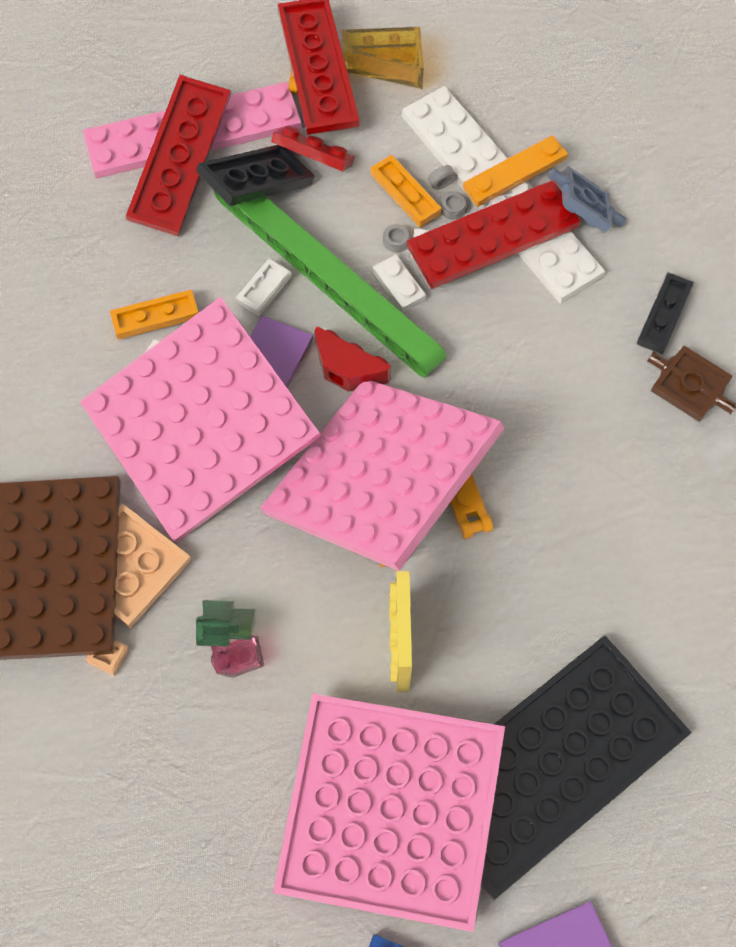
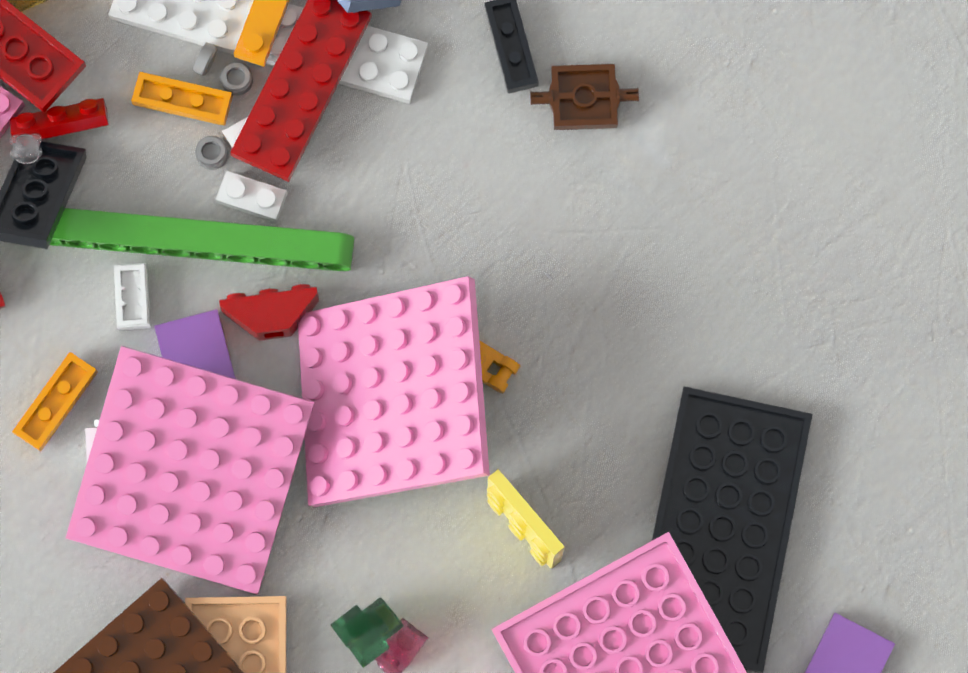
camera: 40 degrees left, 10 degrees up
none -> clear plate [9,134,42,164]

